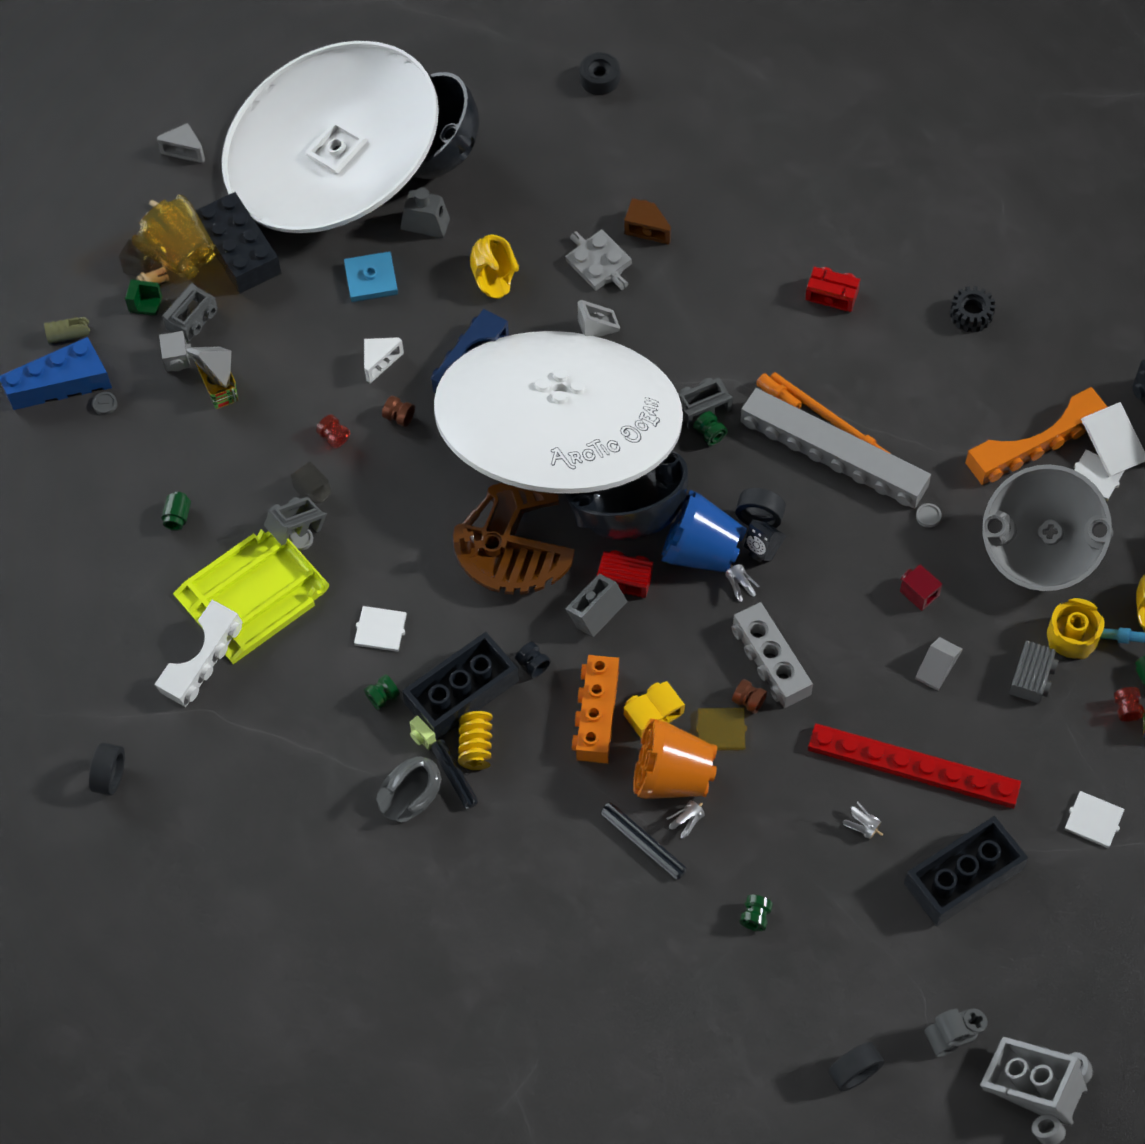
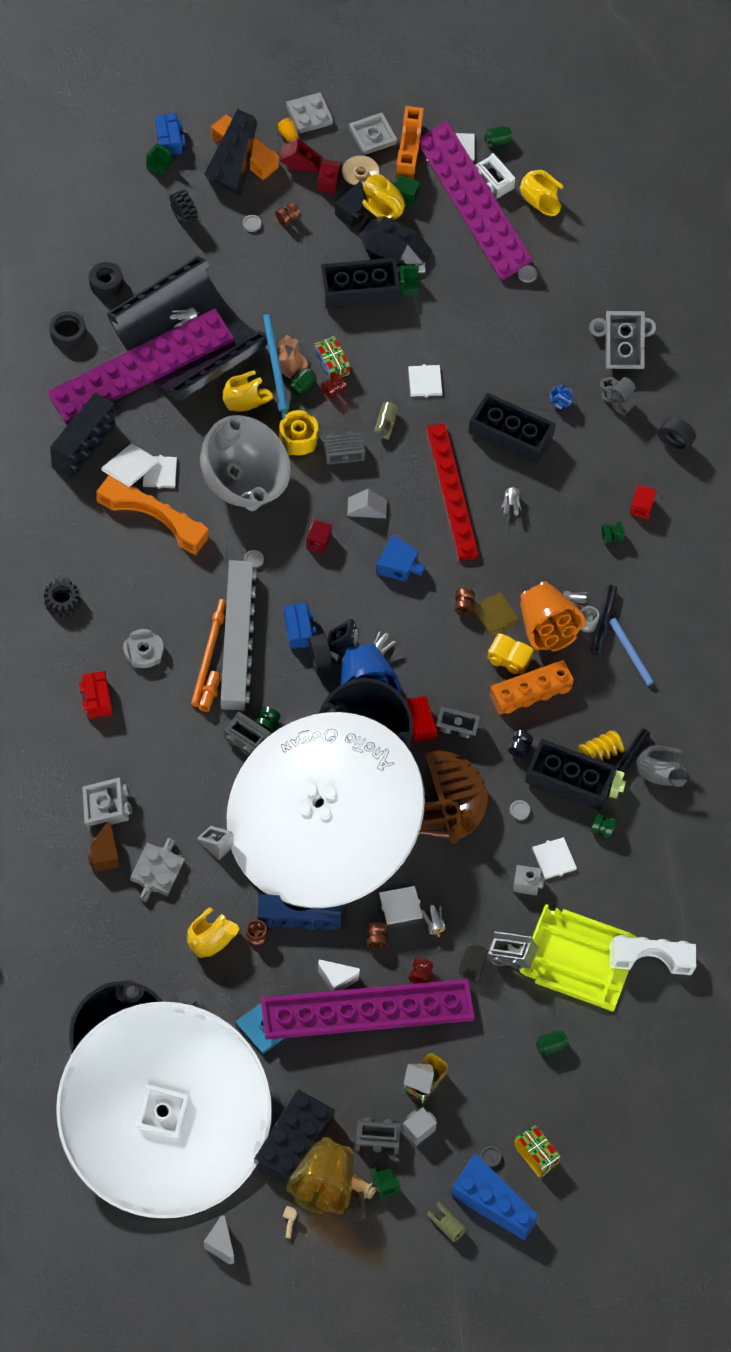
camera: 125 degrees left, 0 degrees up
light grey brick [731,602,813,708] -> none
none -> light grey plate [82,777,132,826]
none -> light grey plate [123,629,164,668]
none -> copper wheel [246,920,267,947]
none -> magenta plate [260,979,474,1040]
none -> blue brick [284,603,317,649]
none -> olive hinge [374,402,399,440]
none -> blue torso [376,535,426,581]
none -> white piece [379,886,422,925]
none -> flat silver piece [421,905,445,937]
none -> light grey piece [510,800,530,820]
none -> light grey brick [513,865,544,896]
none -> piece [514,1125,560,1178]
none -> blue gear [550,384,573,409]
none -> light grey wheel [580,606,599,633]
none -> medium blue bar [609,618,654,686]
none -> red brick [630,485,656,519]

